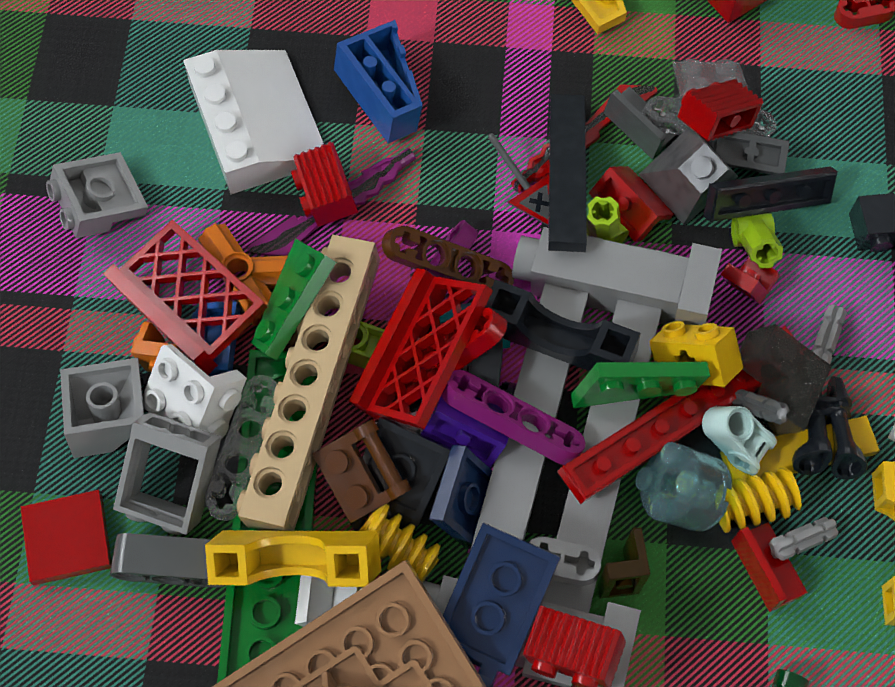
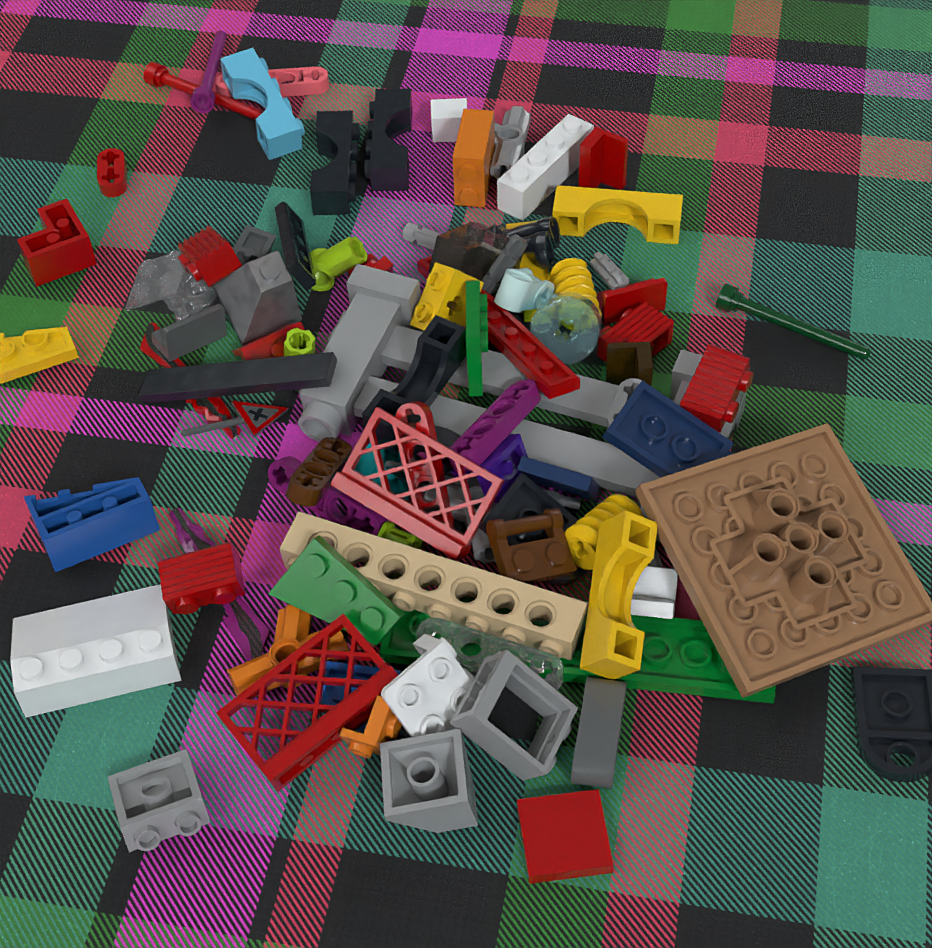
camera: 80 degrees left, 15 degrees down
none -> red brick [597,302,674,362]

